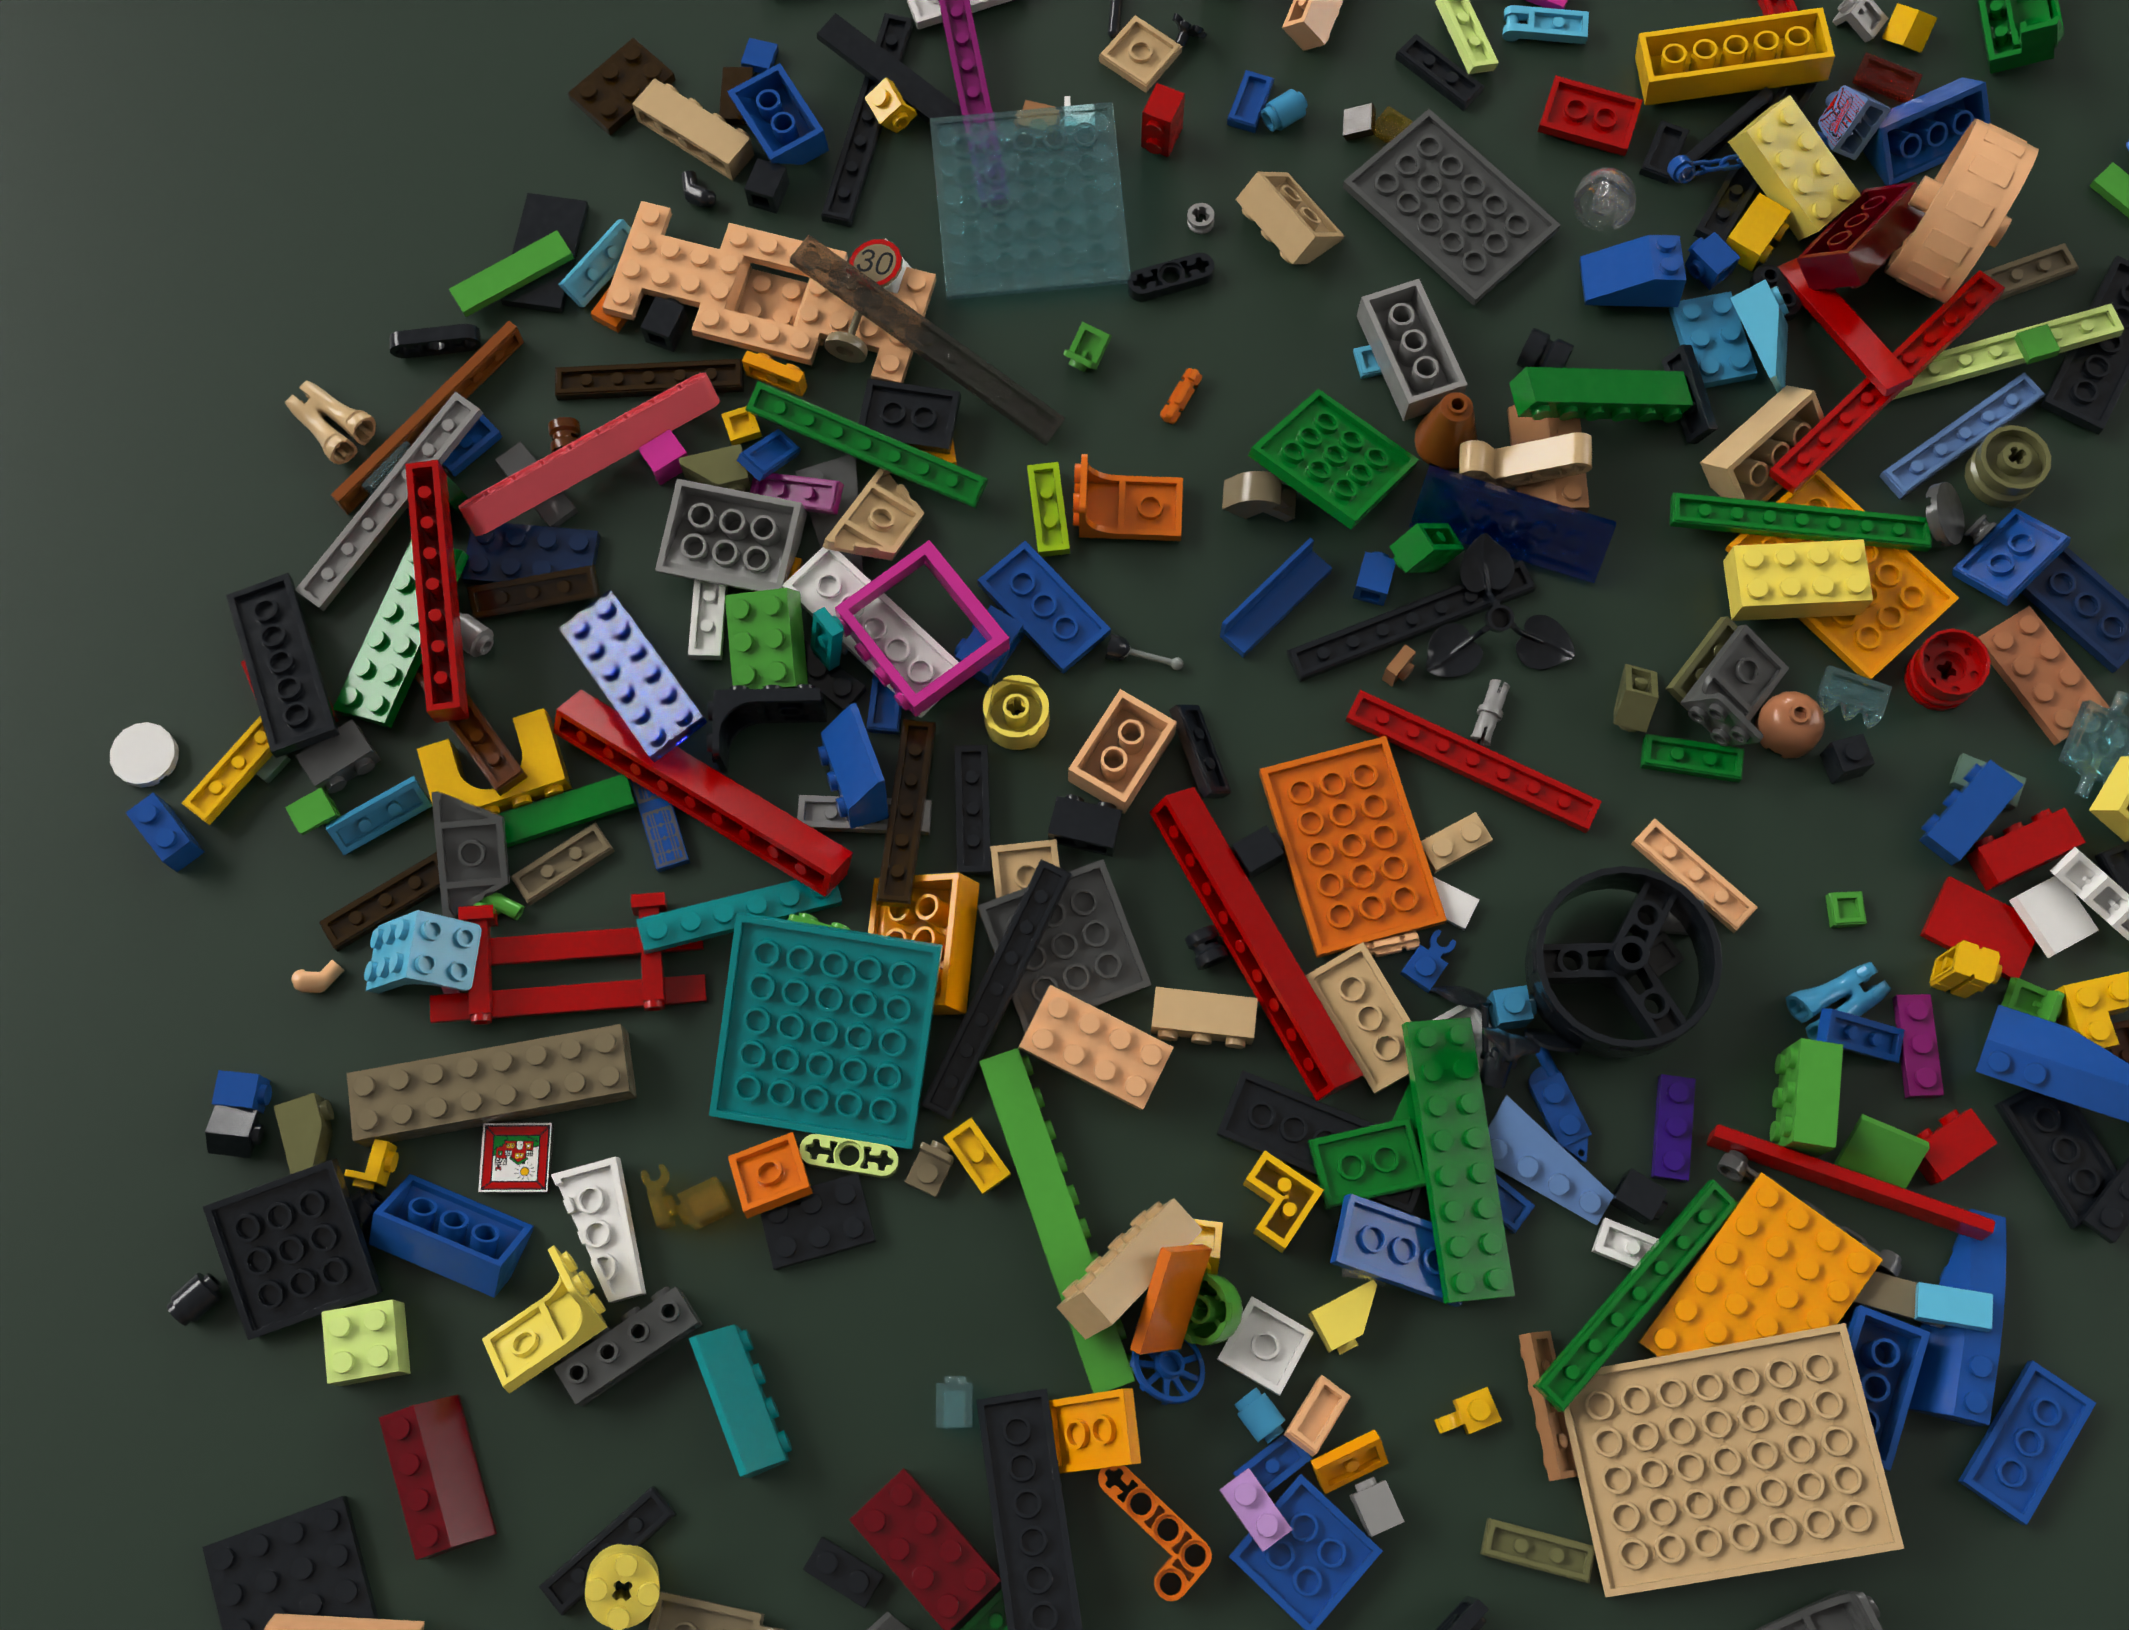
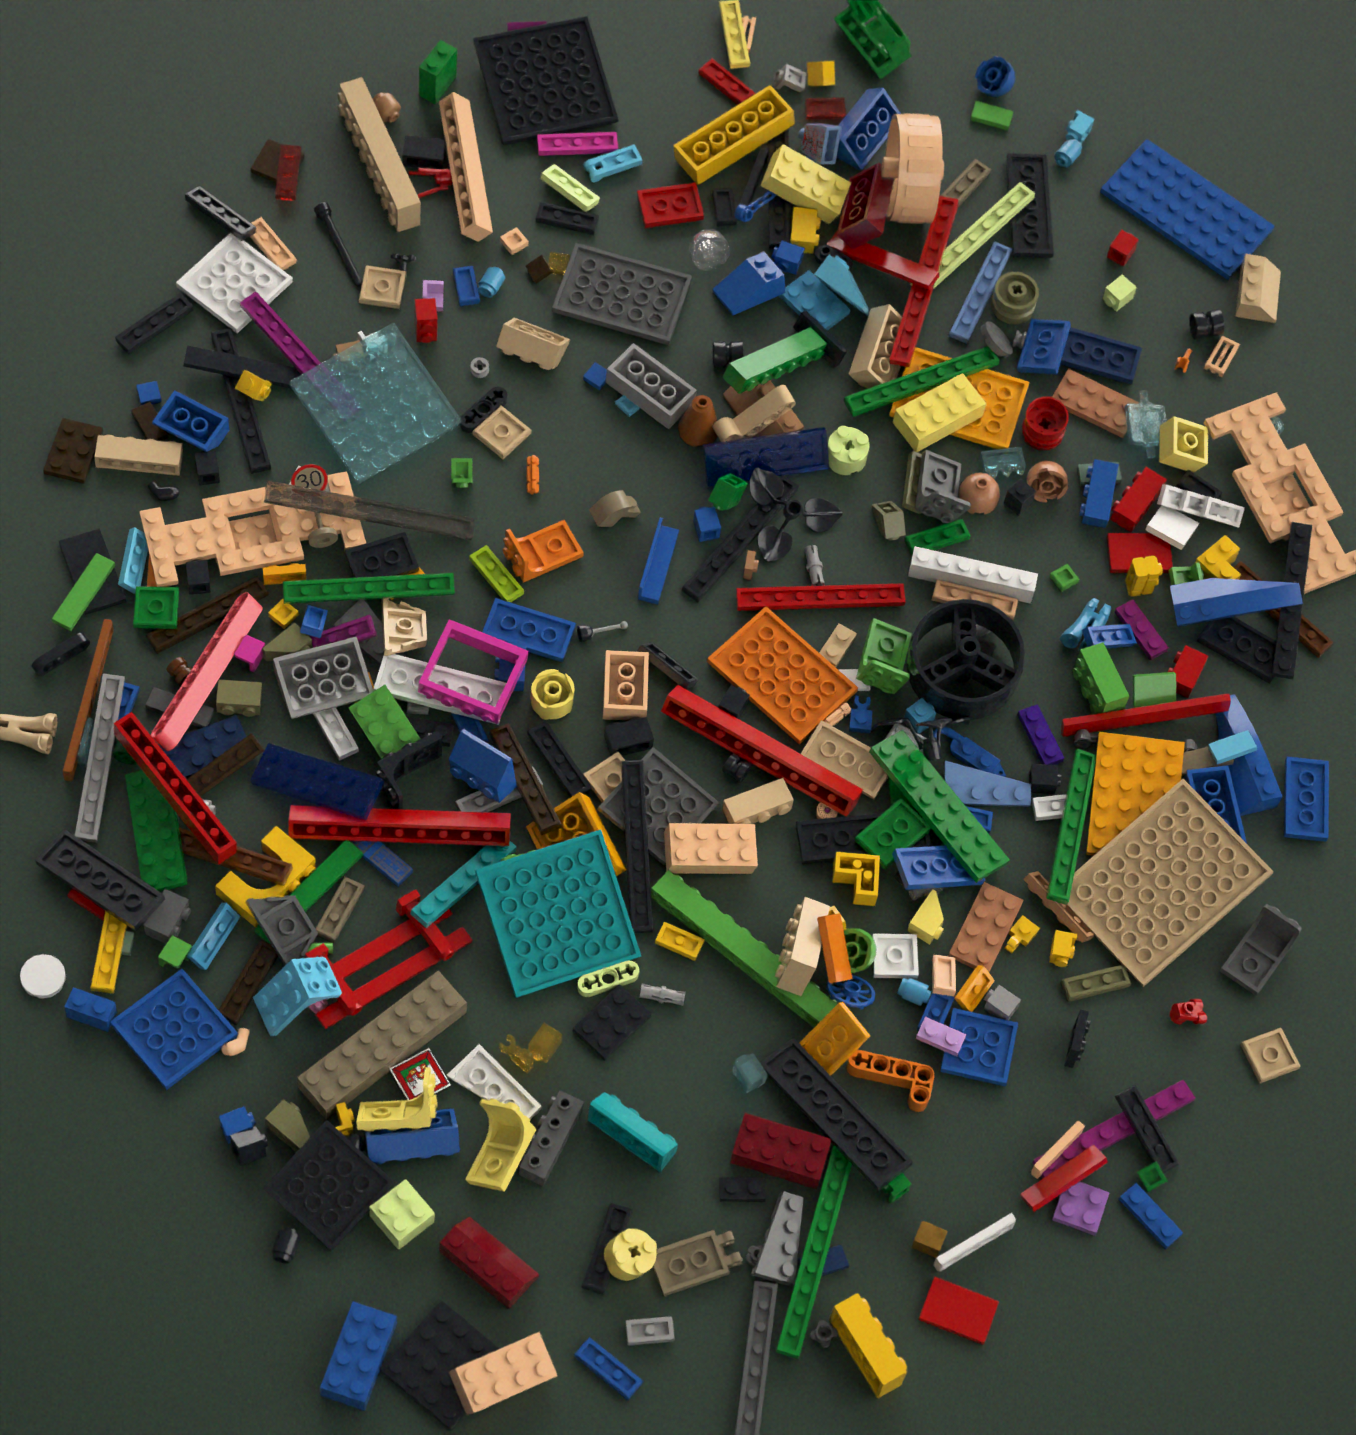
camera: 40 degrees left, 10 degrees down
orange plate [728,1132,813,1219] -> none
teal plate [810,607,844,671] -> none
dark tan bracket [905,1140,955,1198] -> none
green plate [1248,389,1419,529] -> none
bright green tile [2014,324,2060,365] -> none
none -> blue plate [110,969,238,1090]
none -> green tile [133,586,179,629]
none -> olive brick [216,680,263,717]
none -> blue brick [320,1302,397,1411]
none -> light yellow bracket [357,1067,437,1132]
none -> lavender panel [423,280,444,311]
none -> tan tile [473,406,531,459]
none -> light nougat plate [500,227,528,255]
none -> blue tile [583,362,607,390]
none -> light grey pin [640,984,686,1006]
none -> light nougat tile [816,802,838,819]
none -> yellowish green brick [826,426,869,475]
none -> bright green bracket [856,618,912,694]
none -> white brick [908,546,1038,604]
none -> nougat plate [948,882,1024,972]
none -> nougat cylinder [1026,461,1068,502]
none -> yellow brick [1049,930,1077,967]

